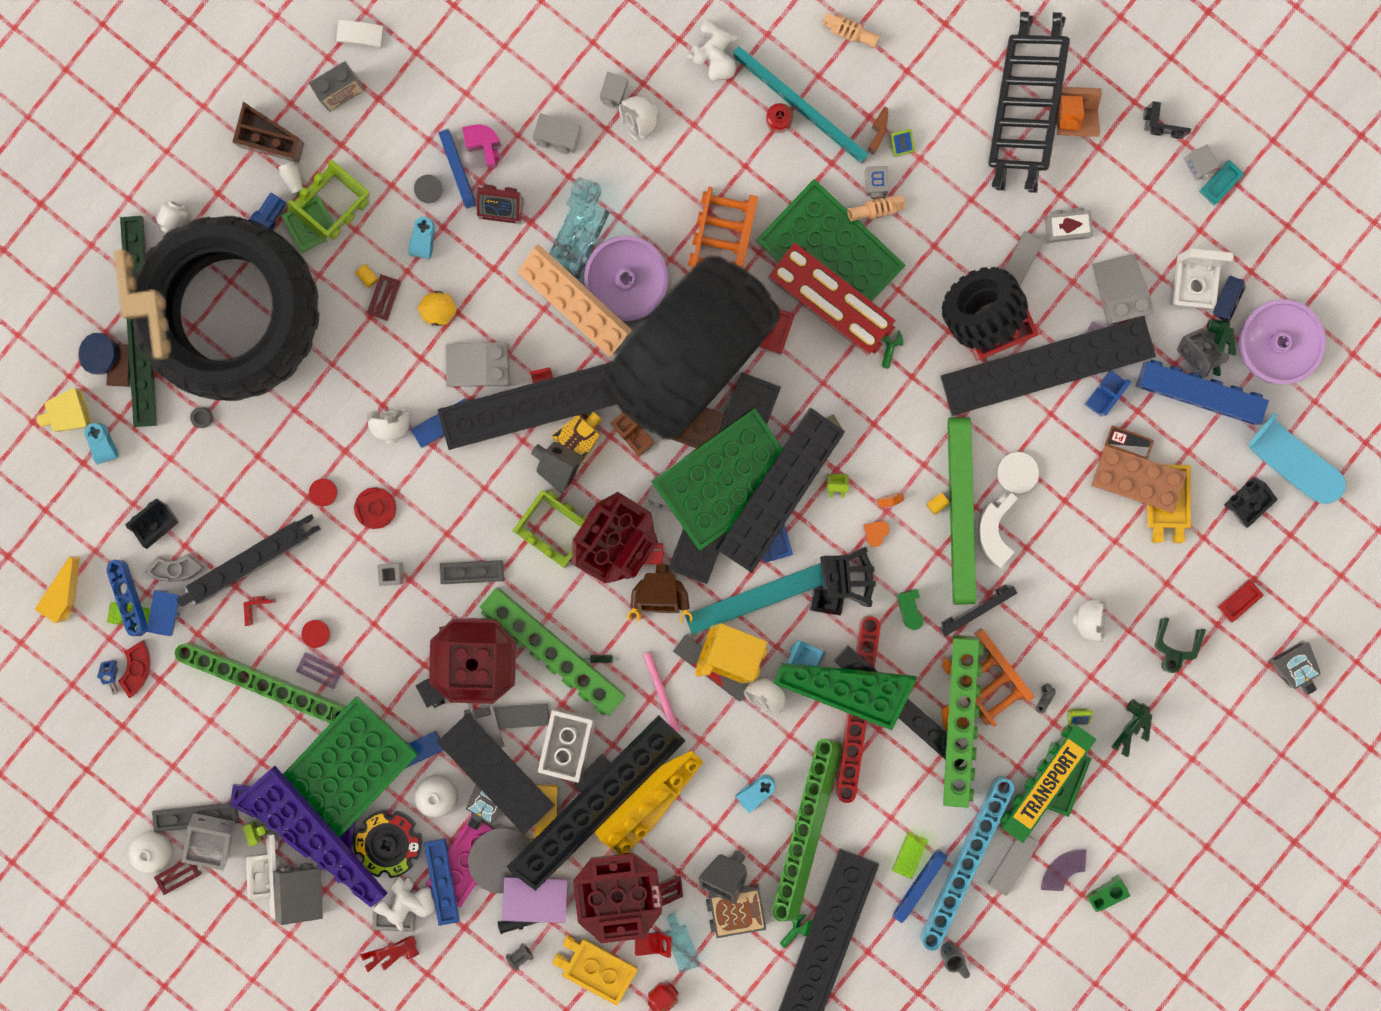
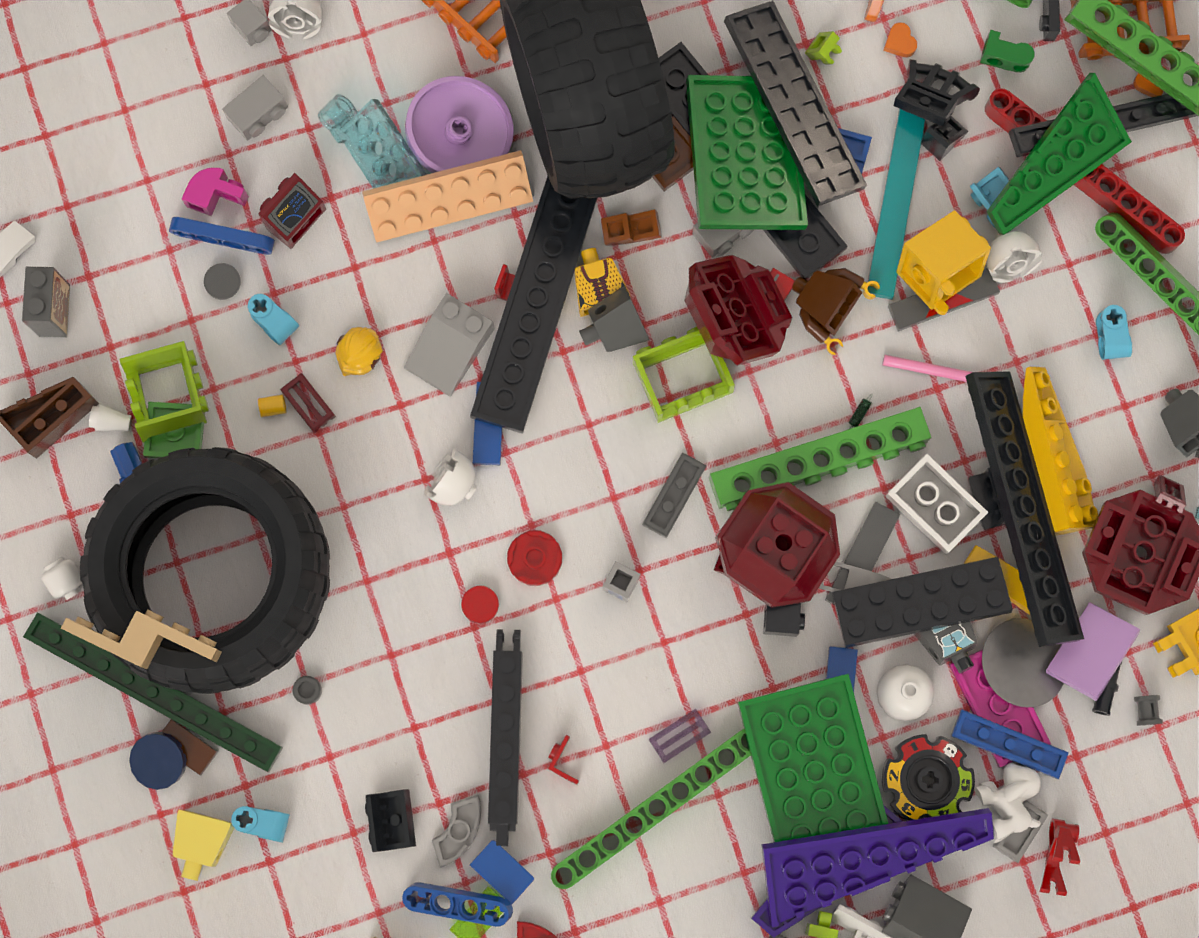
camera: 60 degrees left, 10 degrees down
red piece [301,620,330,648] -> none

